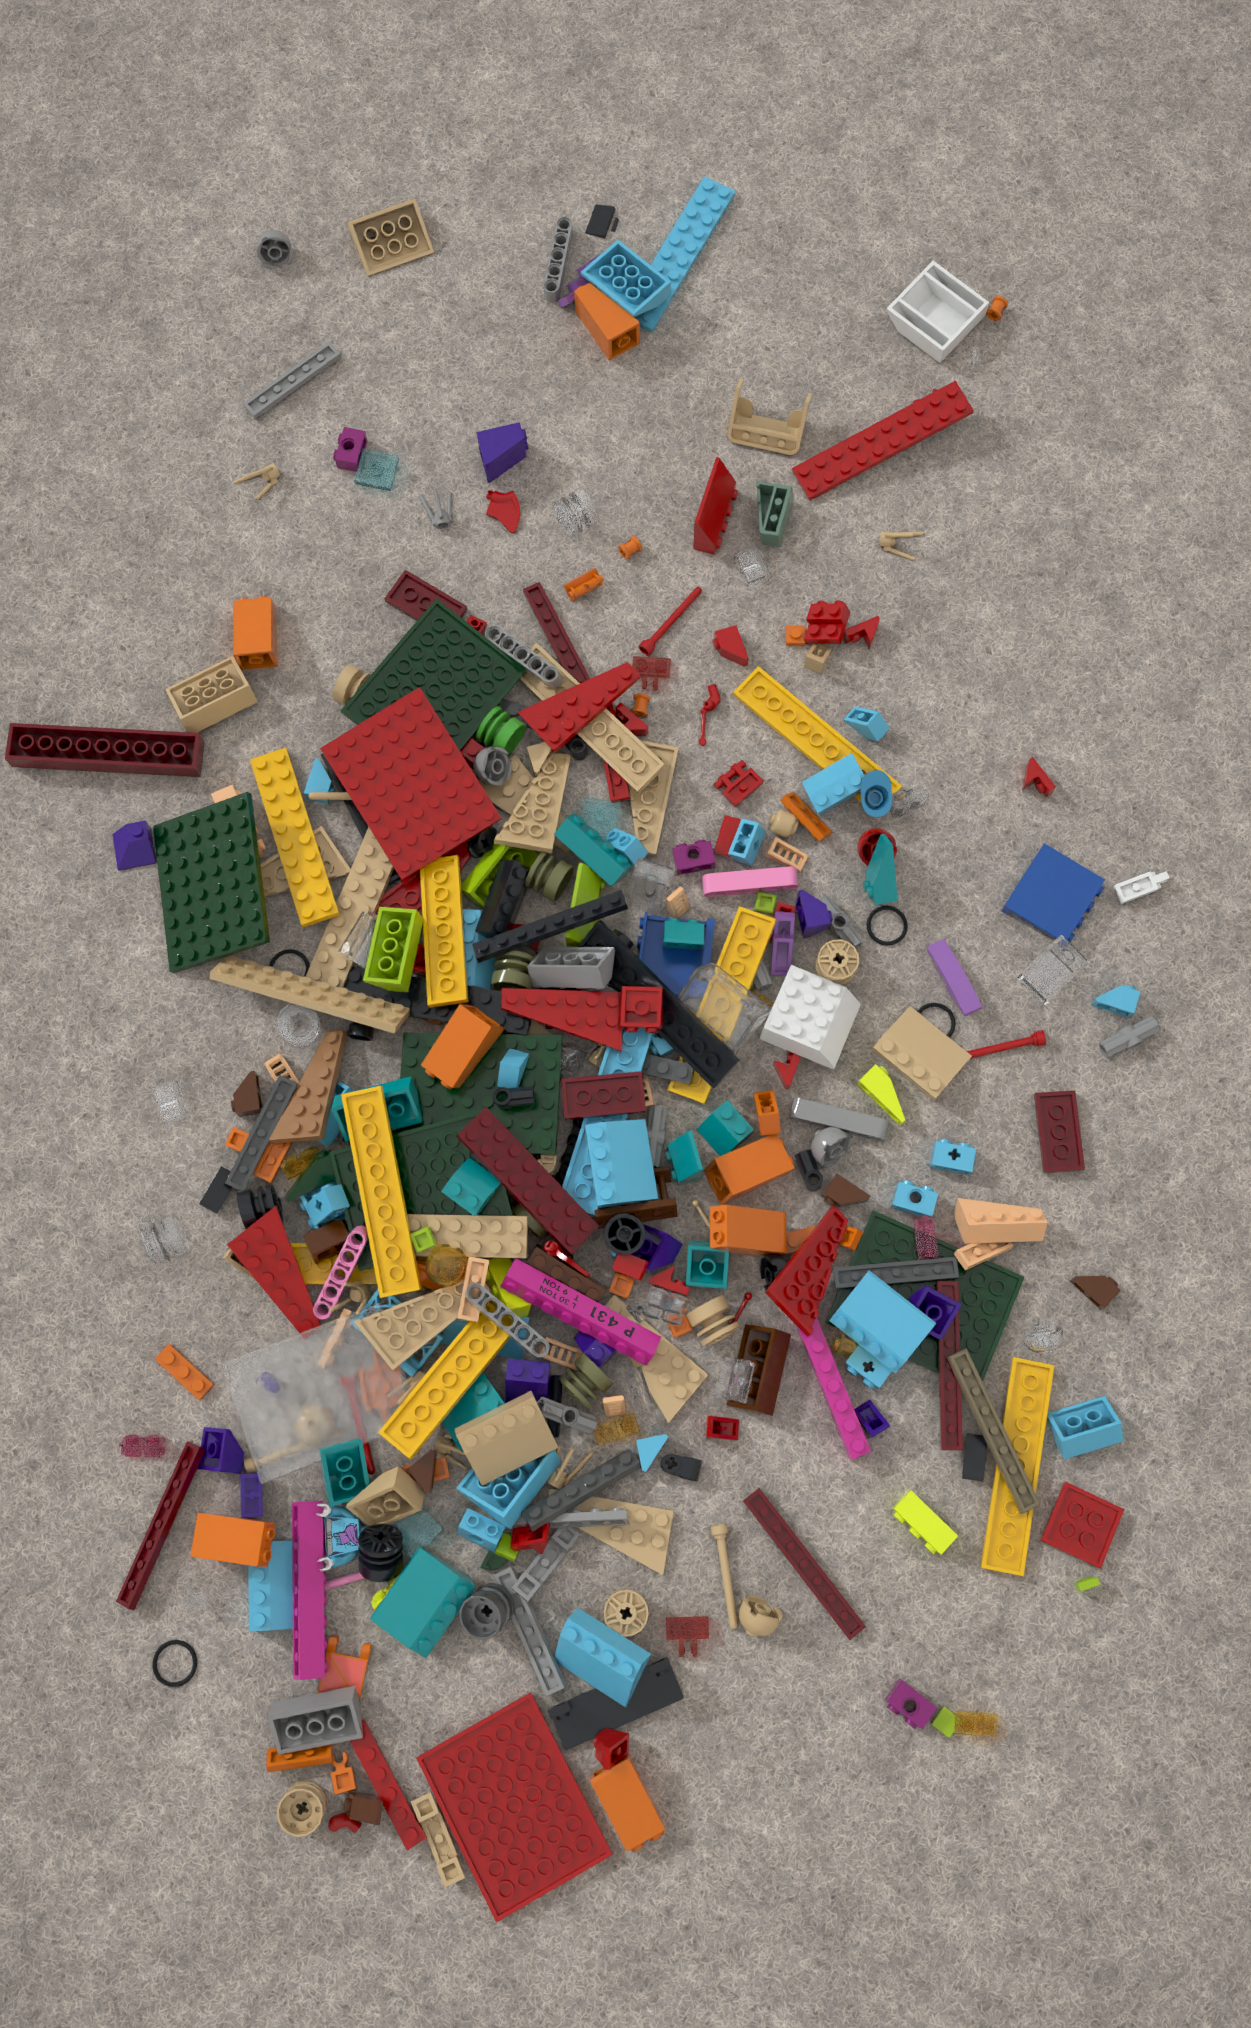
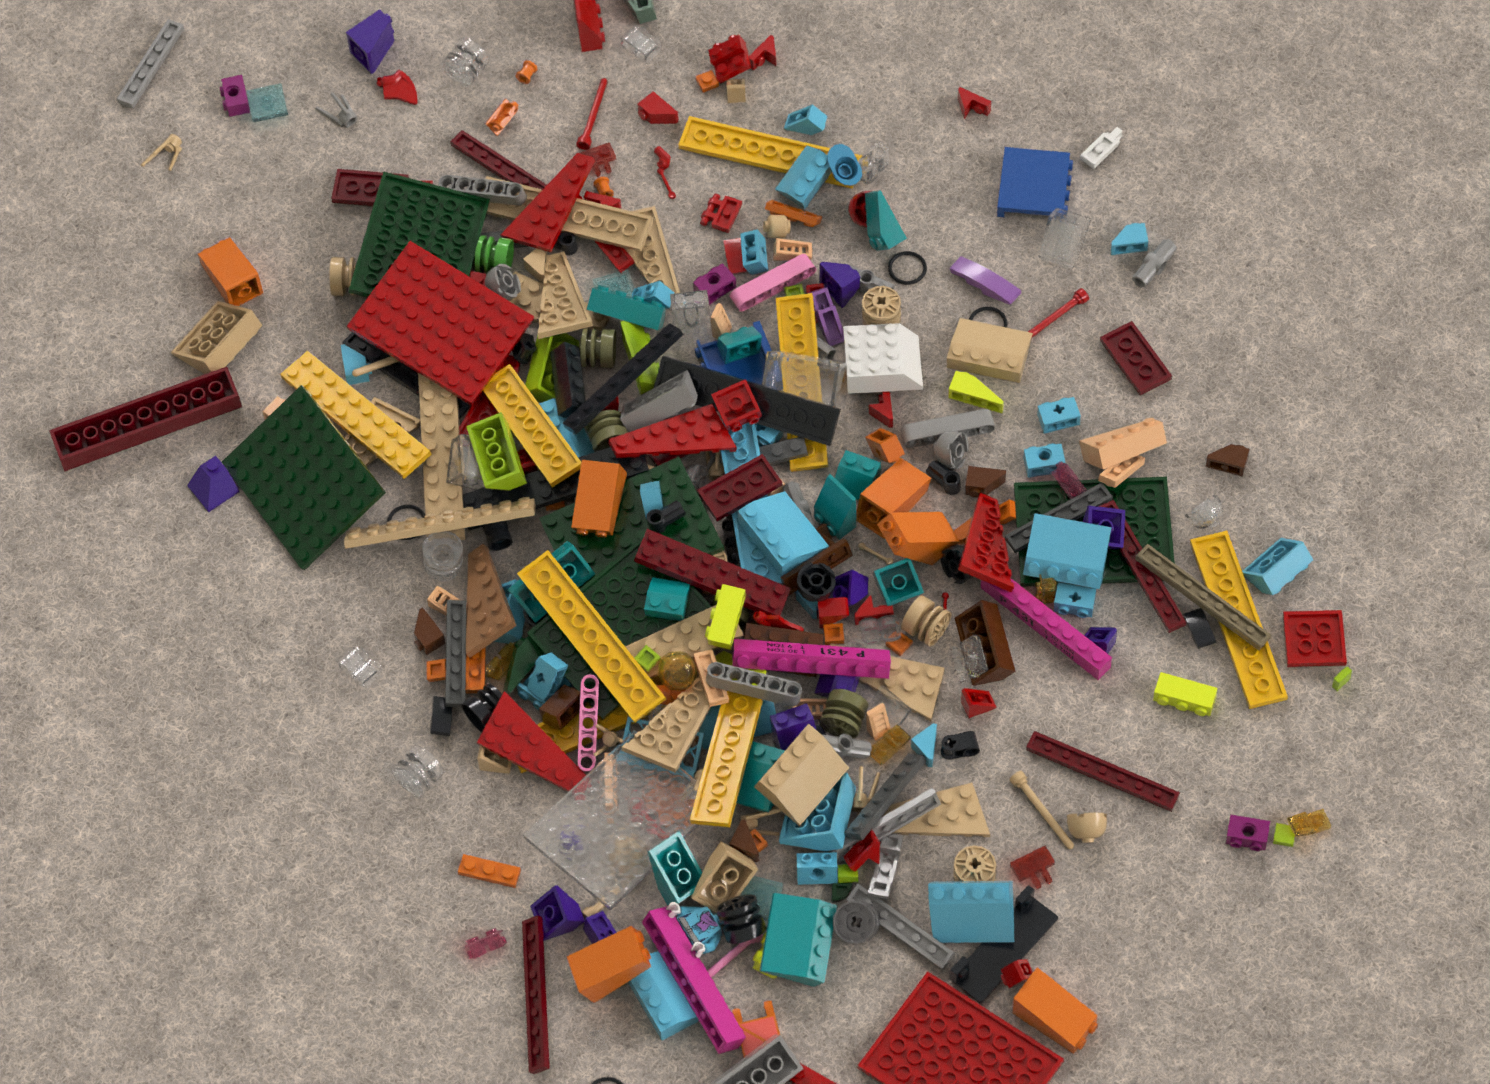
camera: 25 degrees left, 15 degrees down
none -> neon yellow brick [705,584,746,650]

